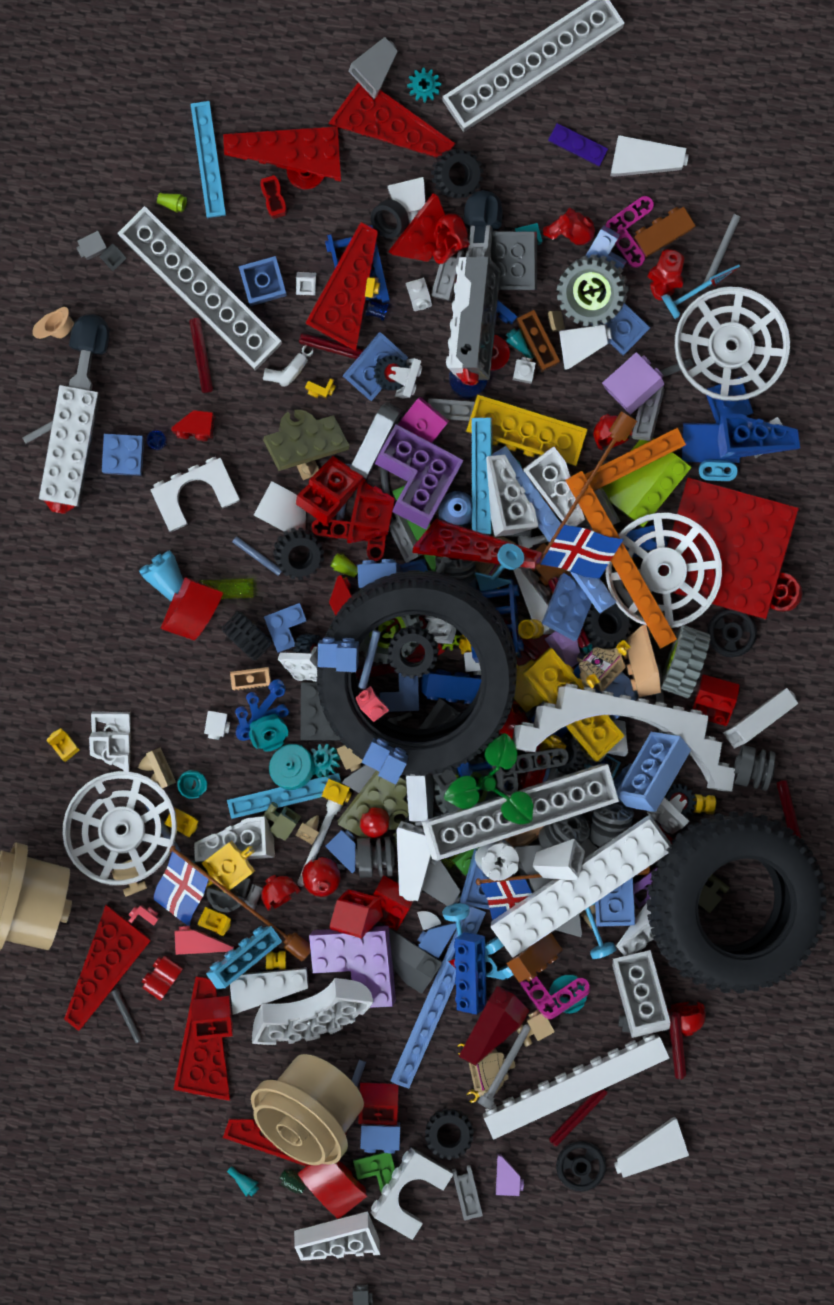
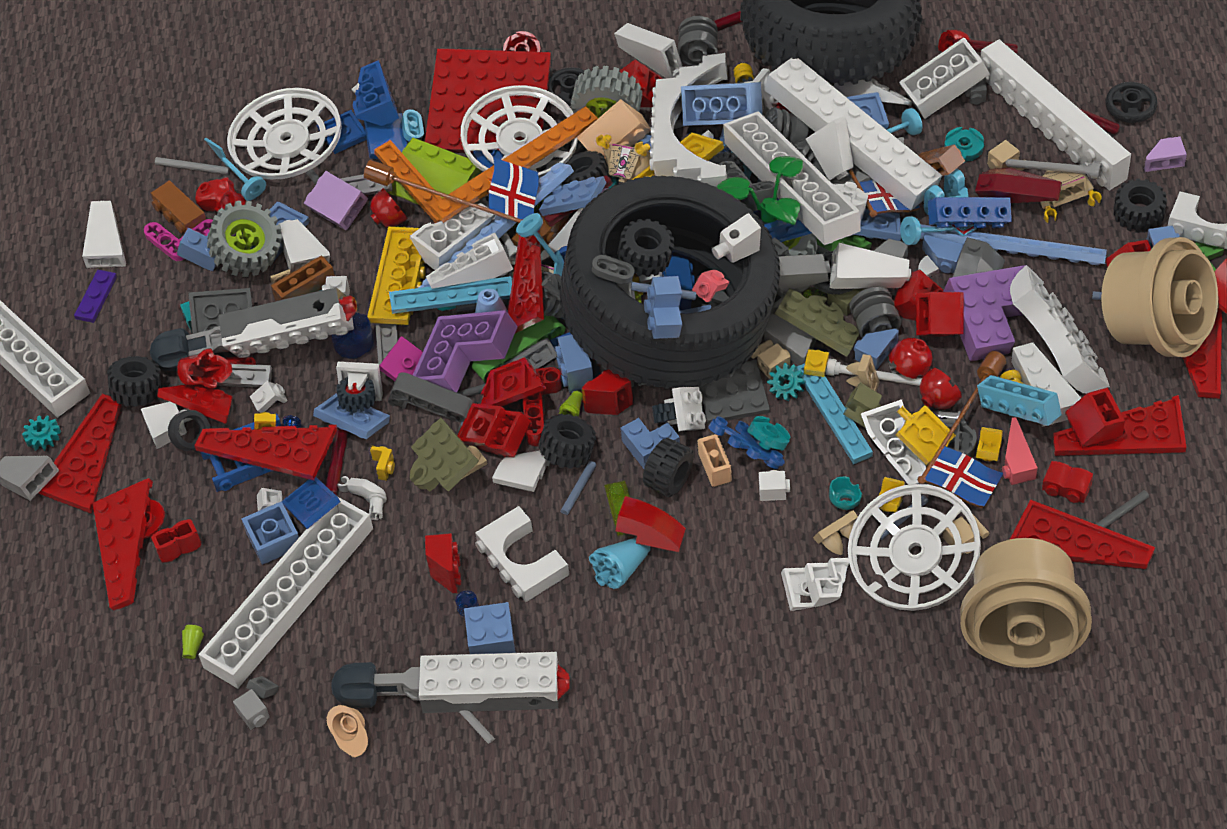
camera: 100 degrees left, 35 degrees down
yellow bracket [47,728,80,762] -> none
coral bracket [129,905,160,925] -> none
dark red axle [189,318,213,393] -> none
medium azure plate [191,101,226,218] -> none
teal wheel [269,744,315,790] -> none
red hair [359,807,390,838] -> none
medium blue brick [362,738,408,785] -> none
light grey hinge [452,1165,483,1220] -> none
dark pink beam [520,976,590,1019] -> none
red head [543,208,595,245] -> none
white slope [614,1117,689,1178] -> none
none -> blue tile [282,477,341,529]
none -> dark grey plate [591,255,634,284]
none -> white torso [712,213,761,263]

